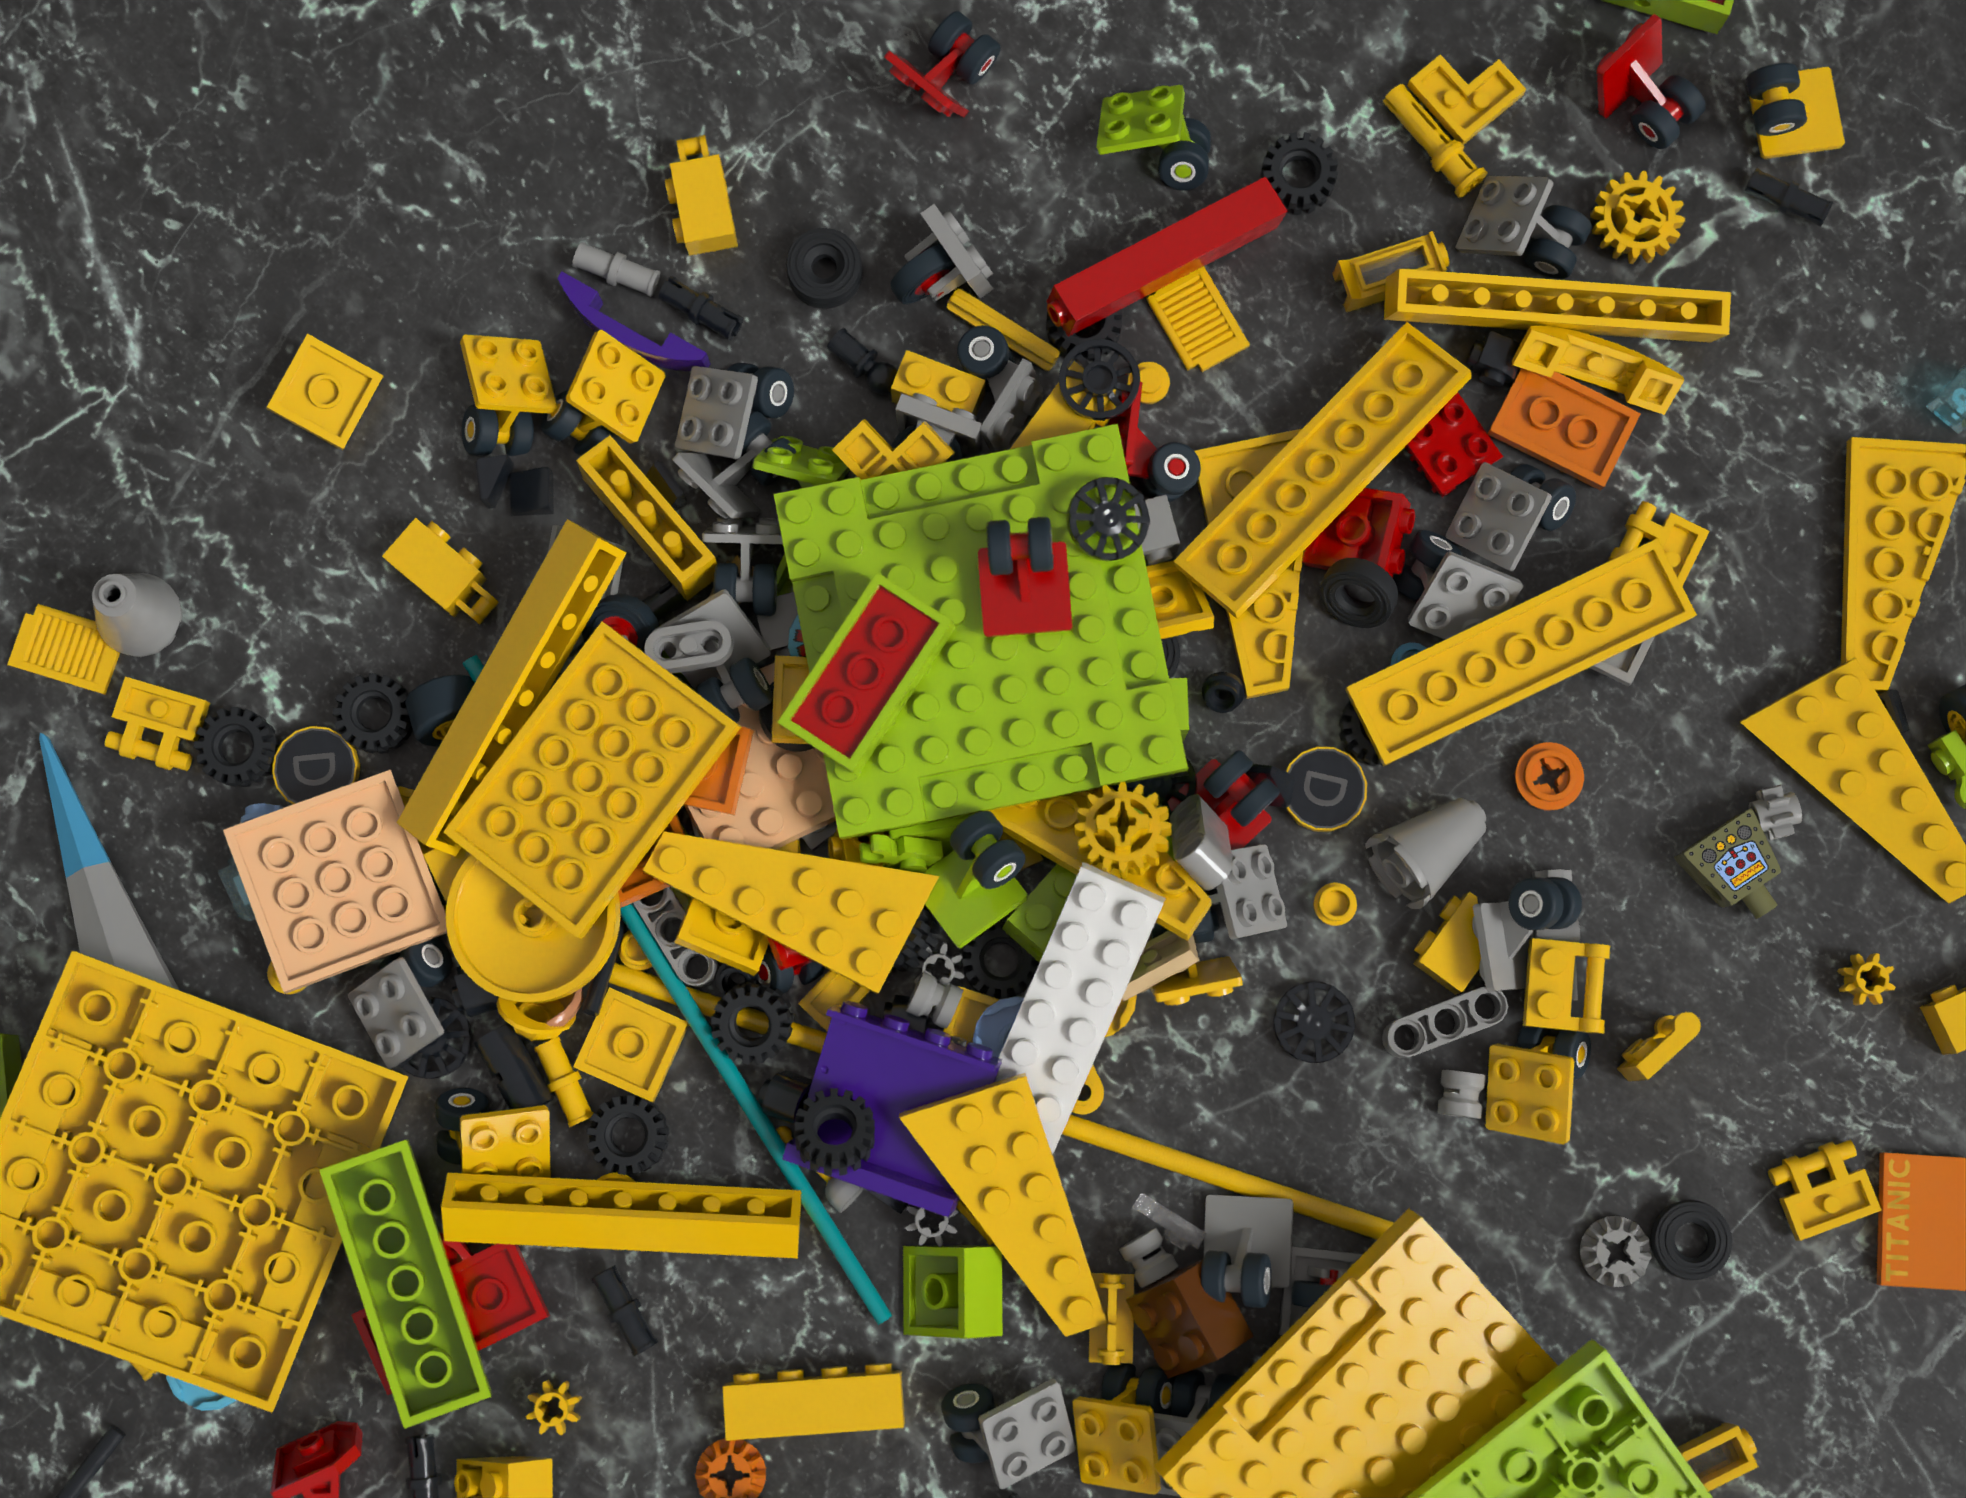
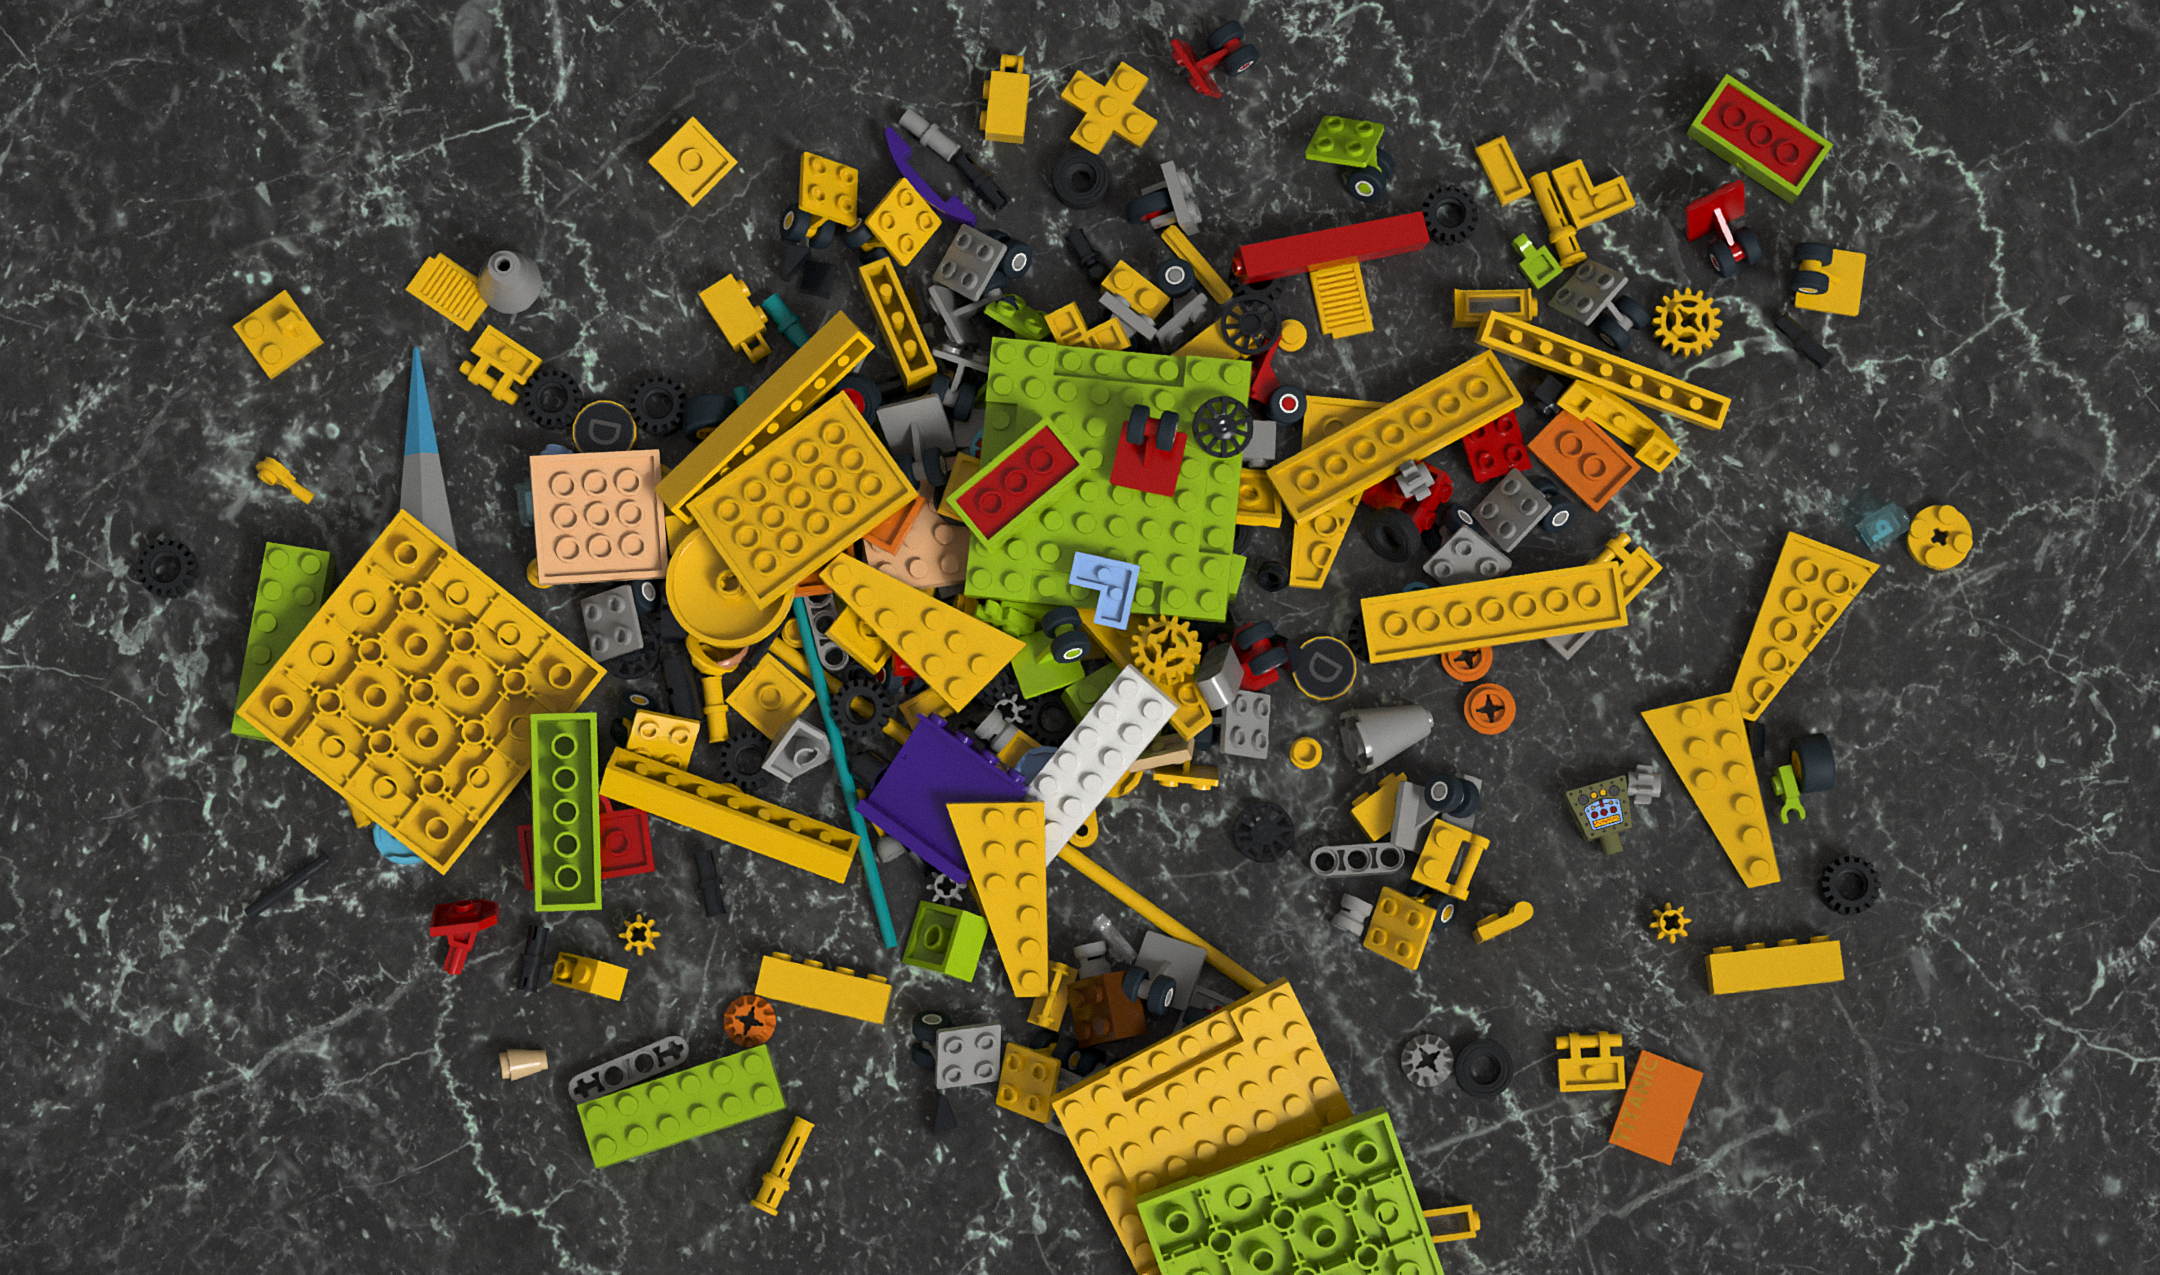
camera: 15 degrees right, 0 degrees up
light grey plate [644,620,734,673] -> none
black tyre [794,1088,875,1176] -> none
none -> teal pin [761,293,811,351]
none -> light grey slope [762,716,833,783]
none -> yellow plate [1061,61,1158,155]
none -> light blue plate [1069,551,1141,630]
none -> light grey gear [1395,459,1435,502]
none -> orange gear [1441,646,1493,682]
none -> yellow tile [1474,135,1531,207]
none -> lime plate [1511,233,1564,291]

